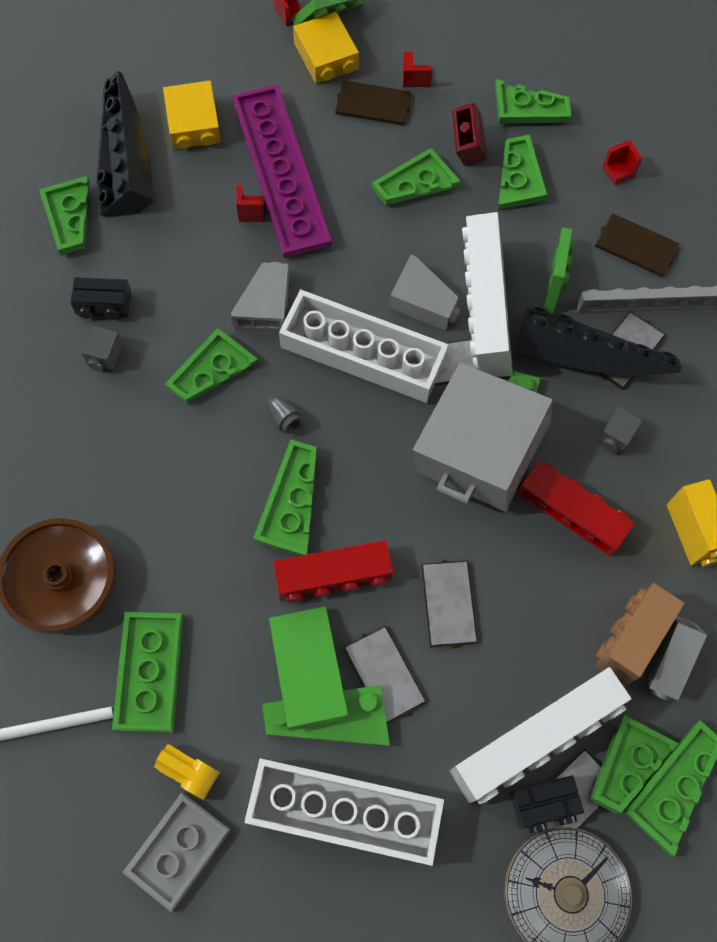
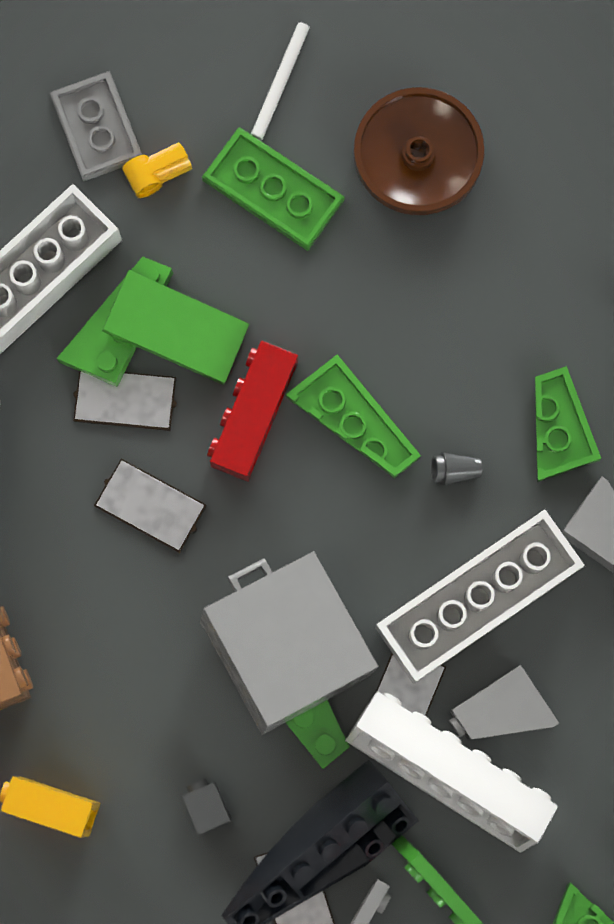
camera: 125 degrees right, 10 degrees up
red brick [517,460,635,557] -> none

